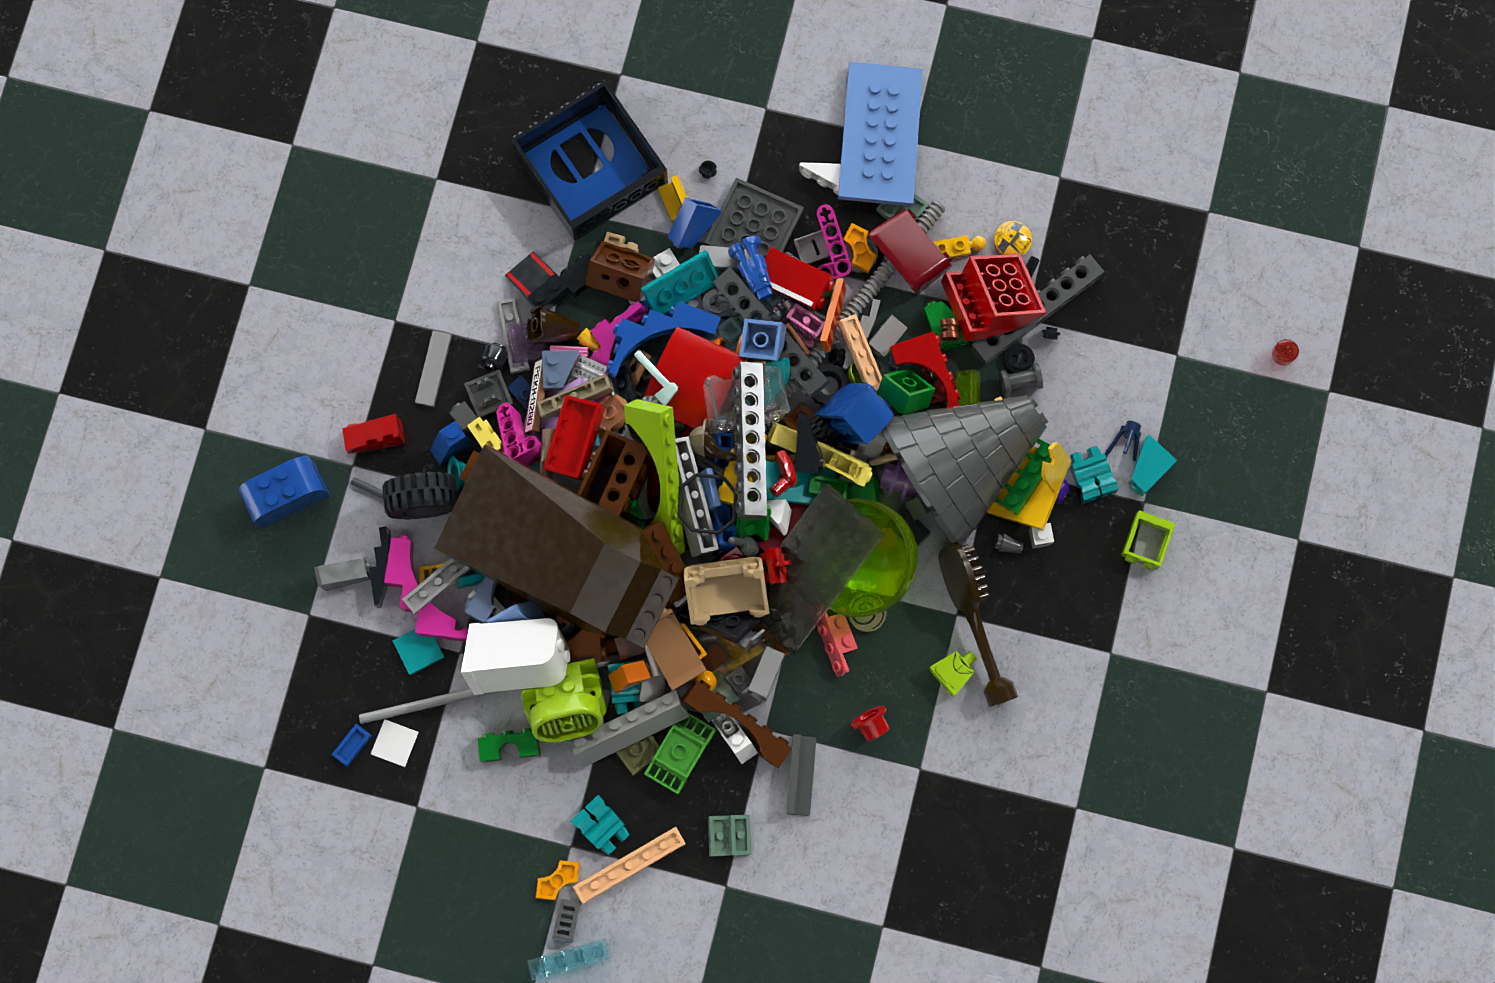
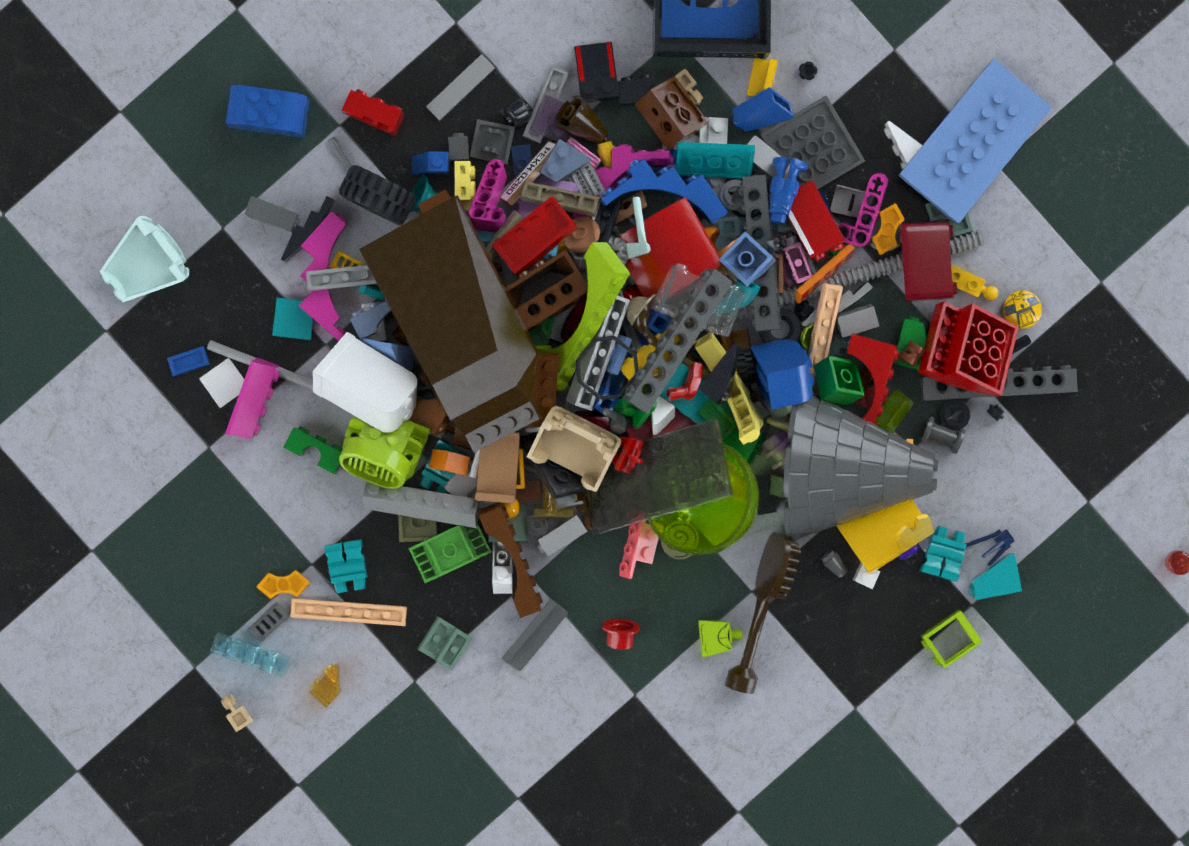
camera: 30 degrees right, 10 degrees up
green hinge [996,439,1052,515] -> none
none -> light aqua cone [99,216,189,302]
none -> dark pink slope [225,358,280,439]
none -> clear yellow slope [309,663,341,708]

